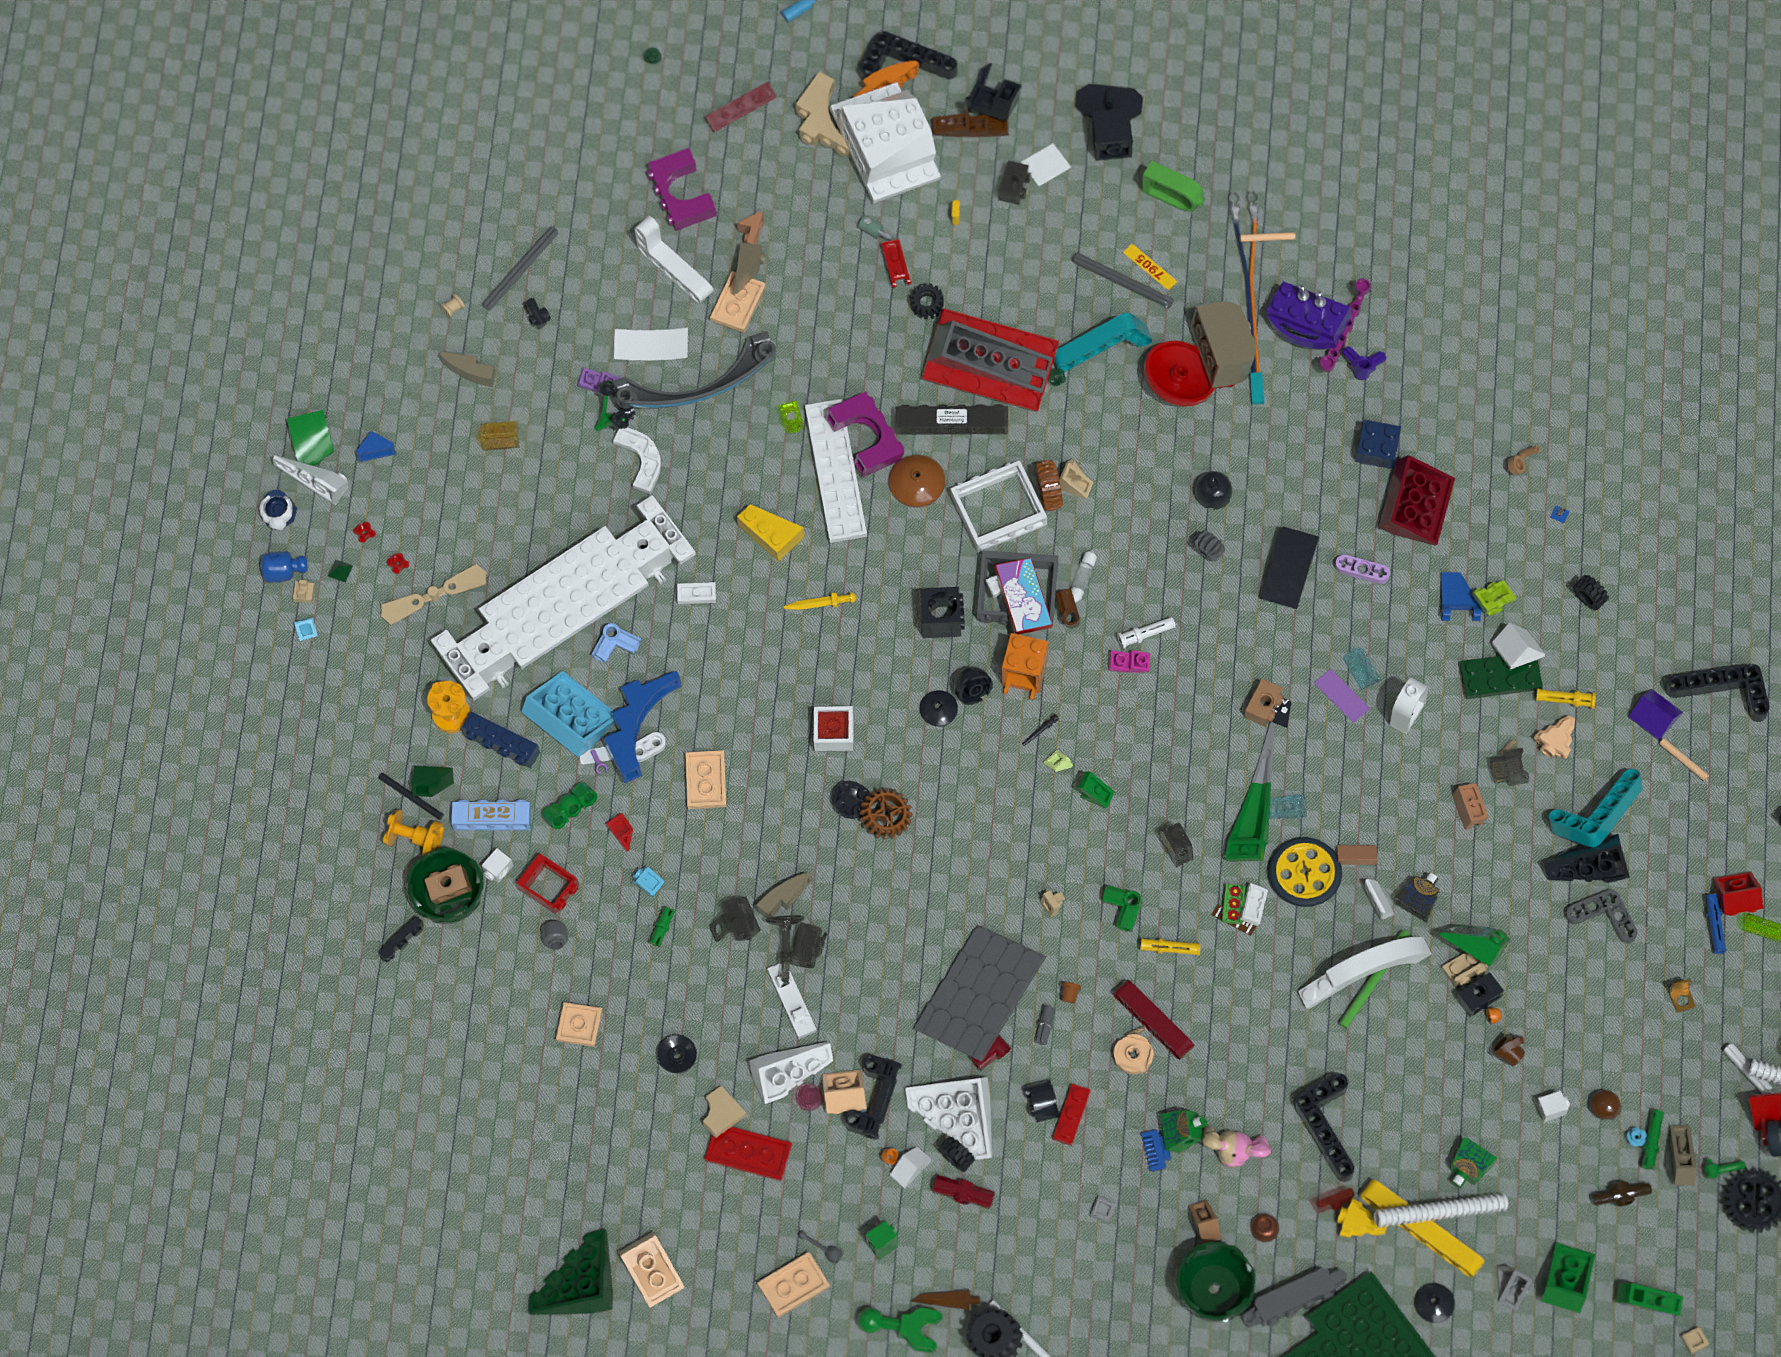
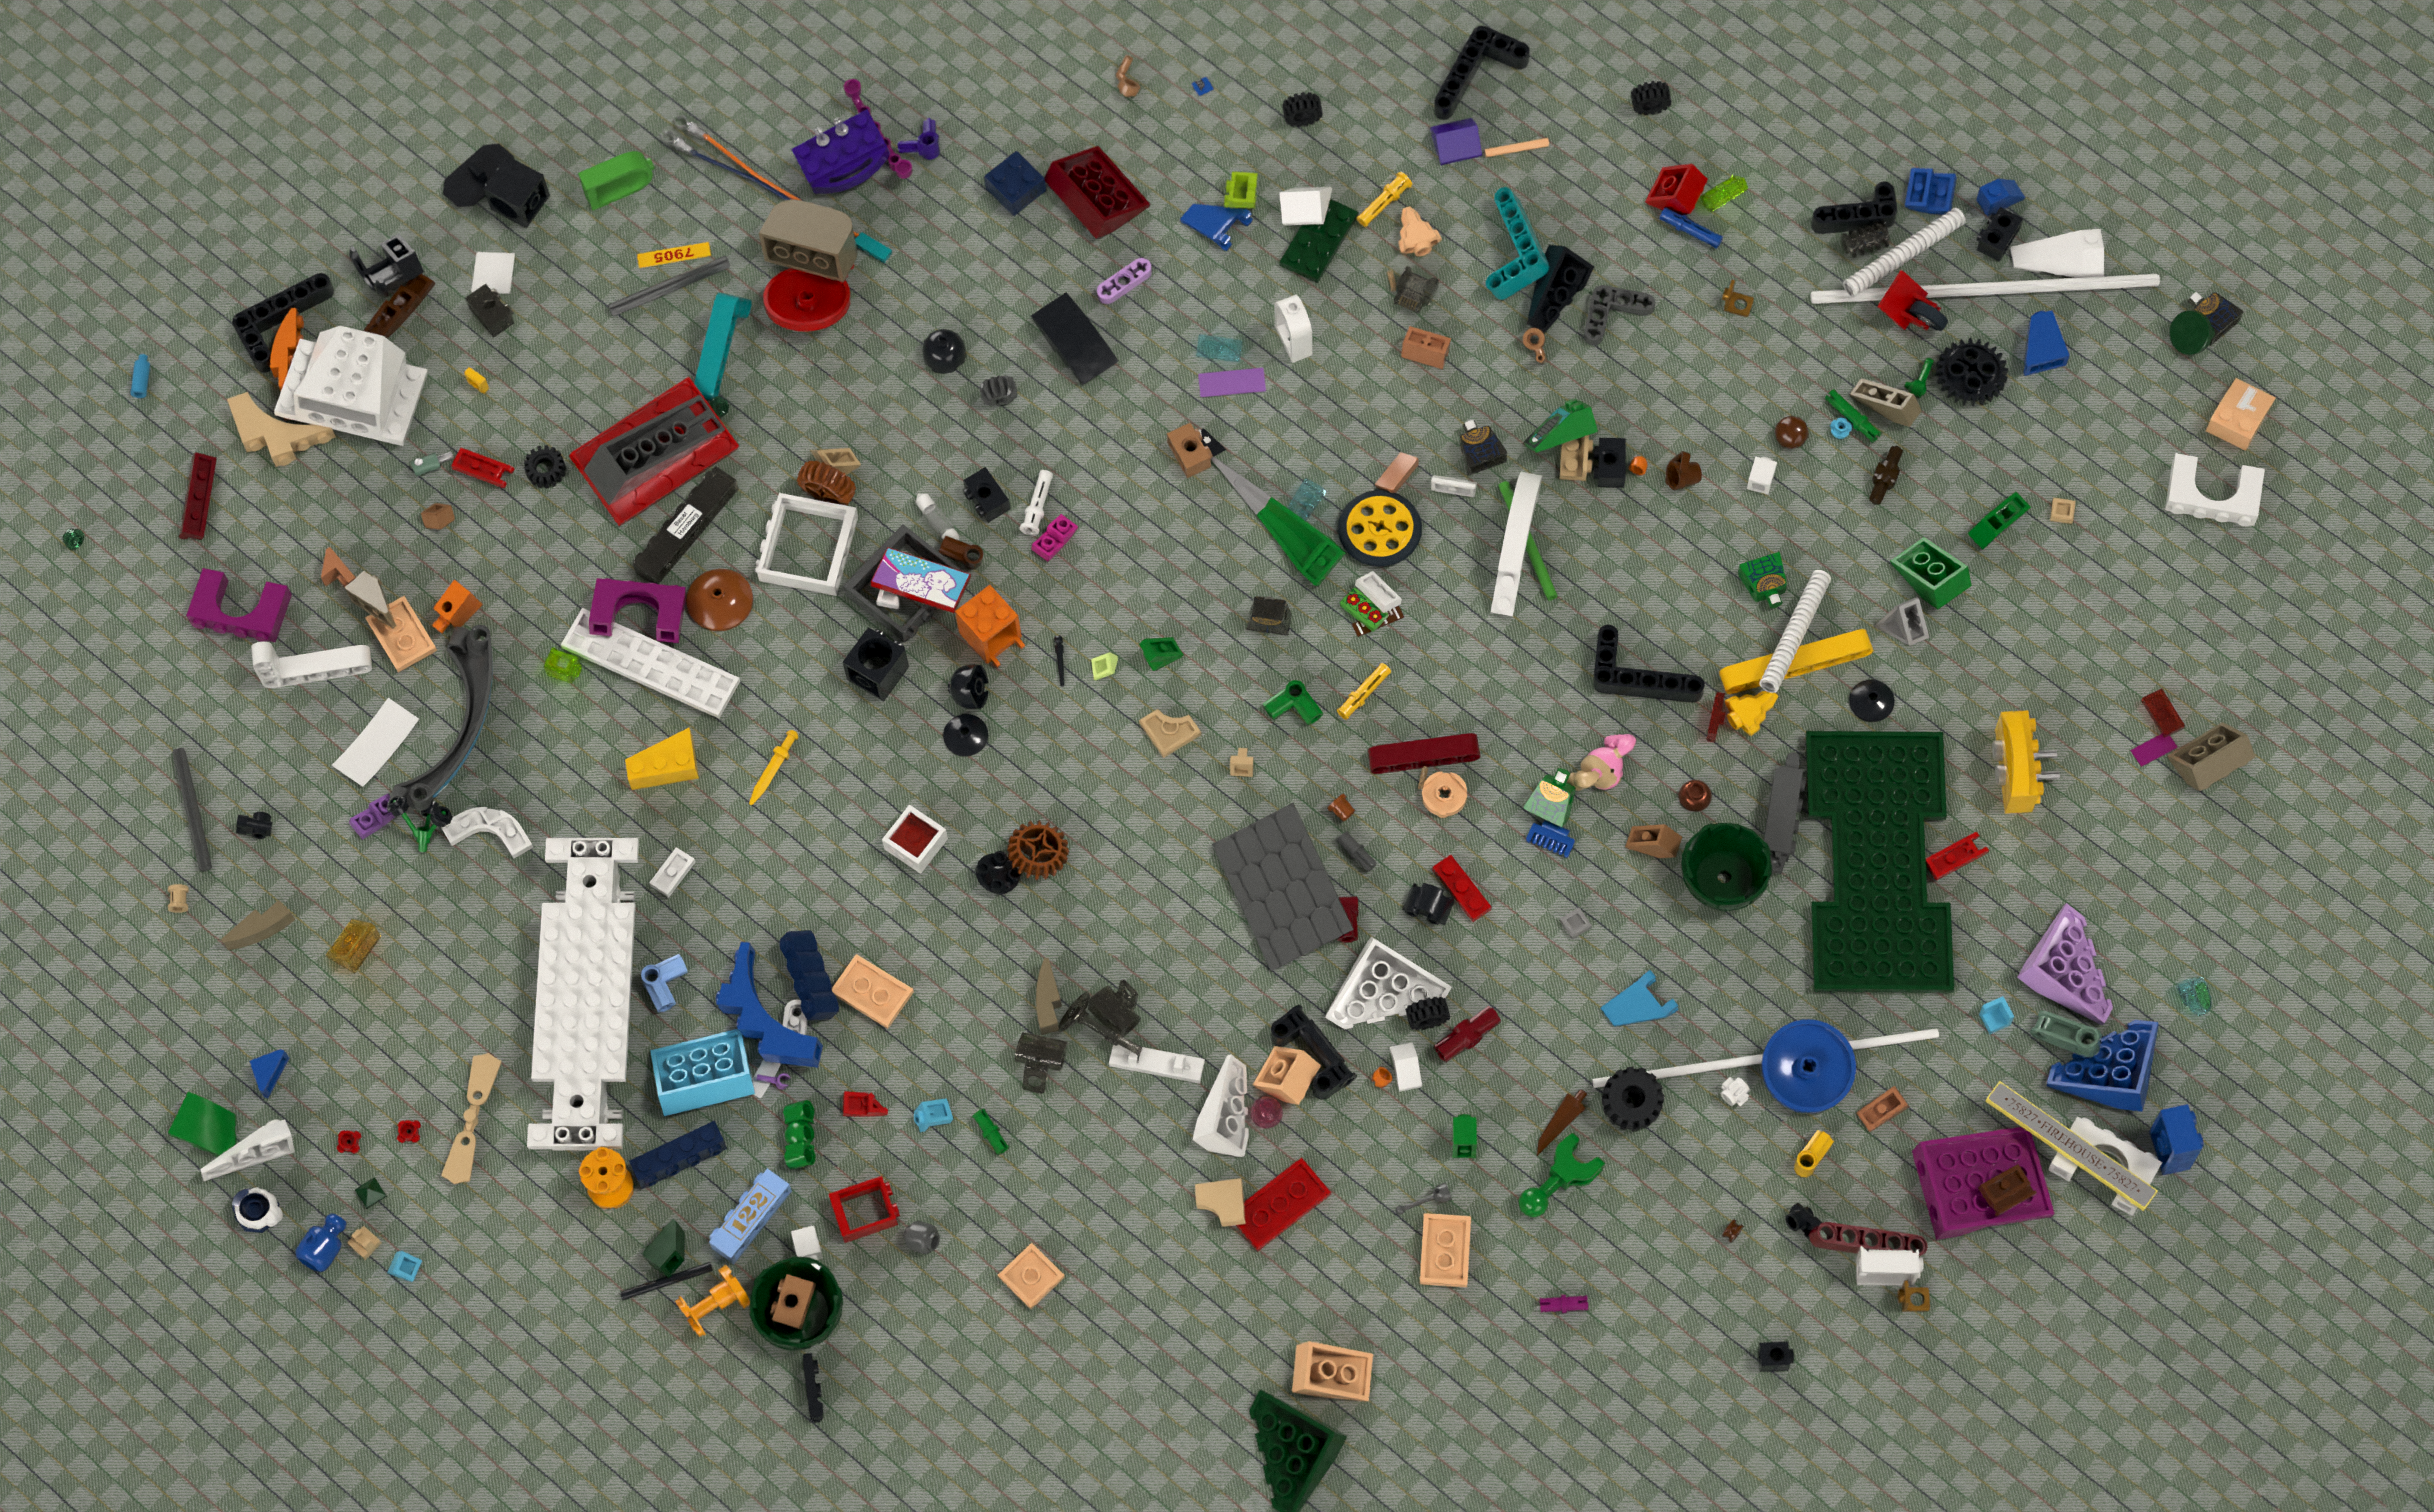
camera: 55 degrees left, 0 degrees up
black dish [657,1035,697,1074] -> none
light nougat bar [1240,232,1295,242] -> none
none -> medium nougat slope [421,503,455,530]
none -> orange torso [432,579,483,633]
none -> dark blue brick [780,930,839,1021]
none -> black brick [963,467,1011,523]
none -> tan tile [1139,709,1201,758]
none -> medium nougat plate [1523,328,1547,364]
none -> dark azure flag [1600,970,1679,1027]

